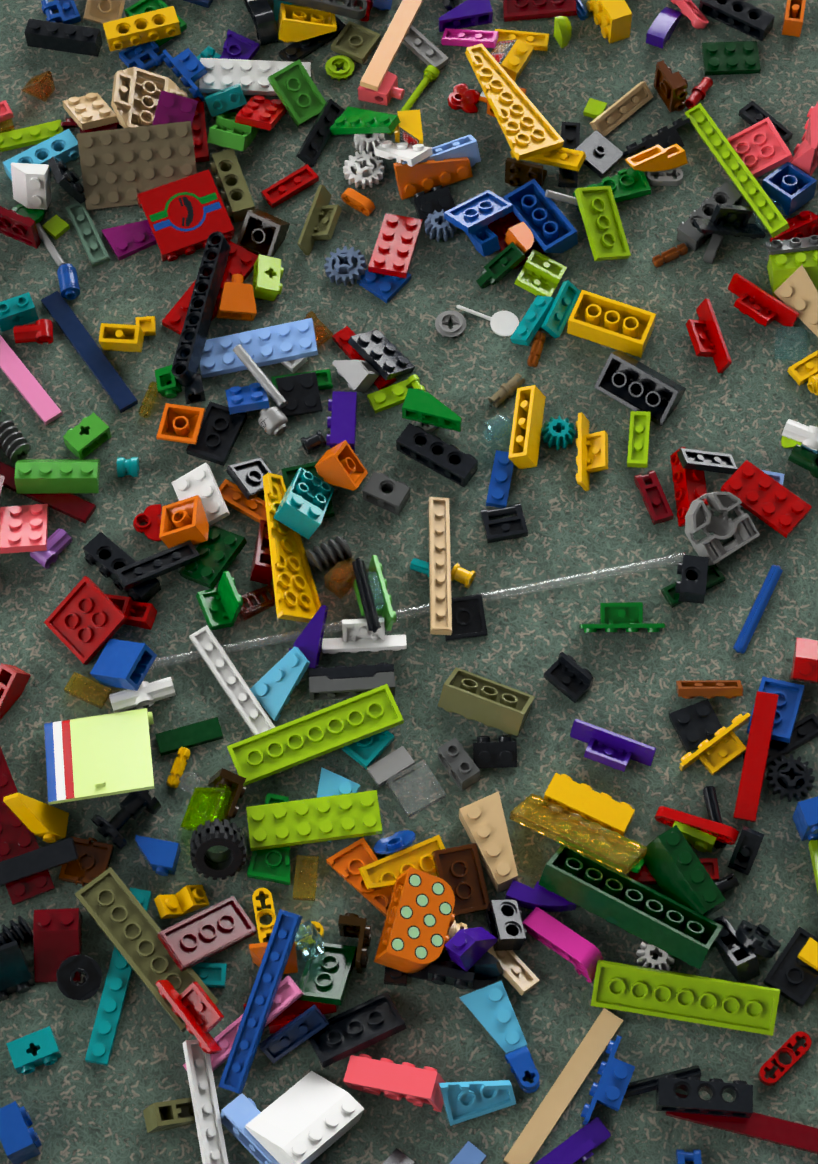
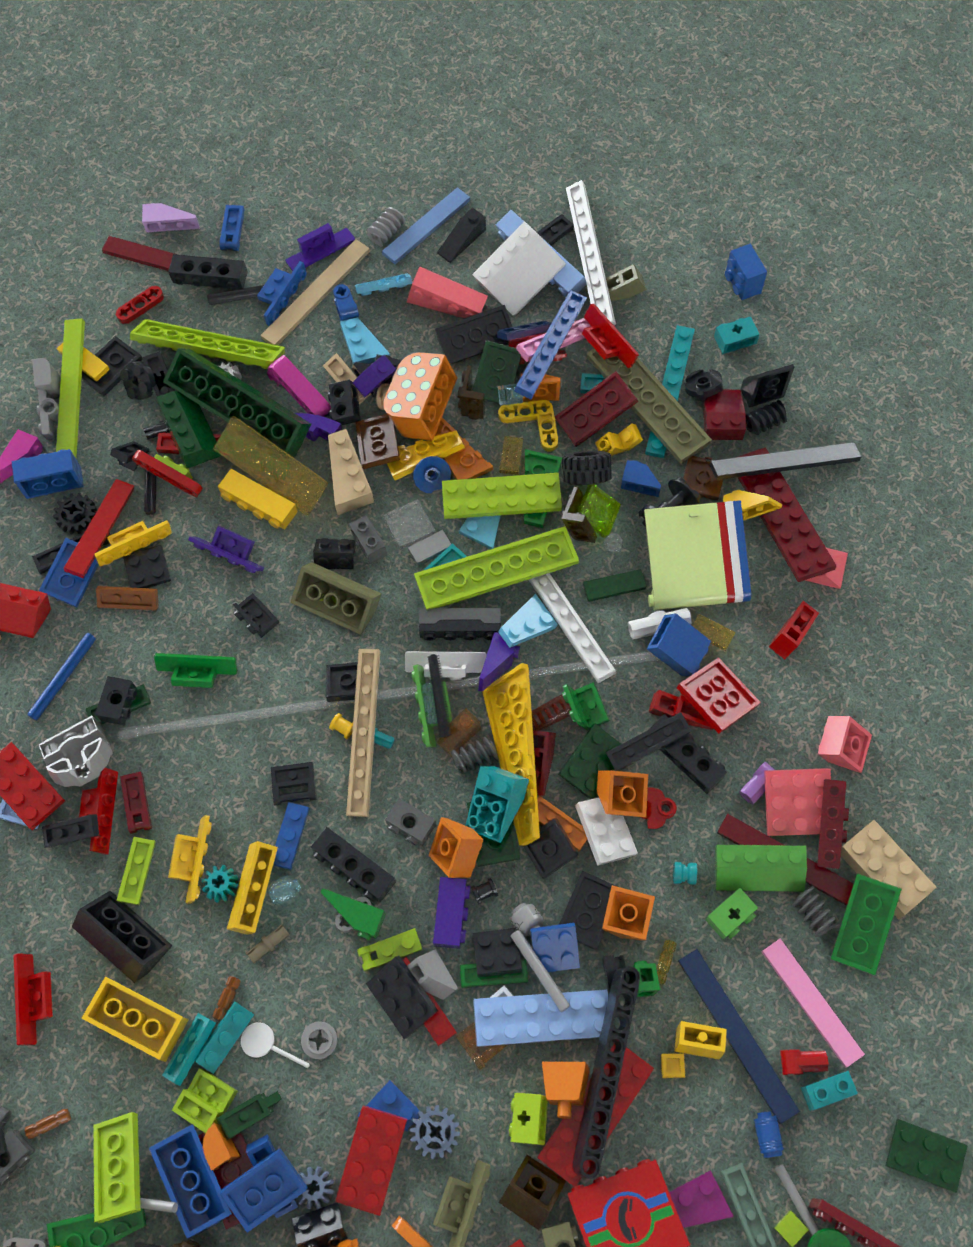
camera: 175 degrees left, 5 degrees up
yellow axle [166,747,191,788] -> none

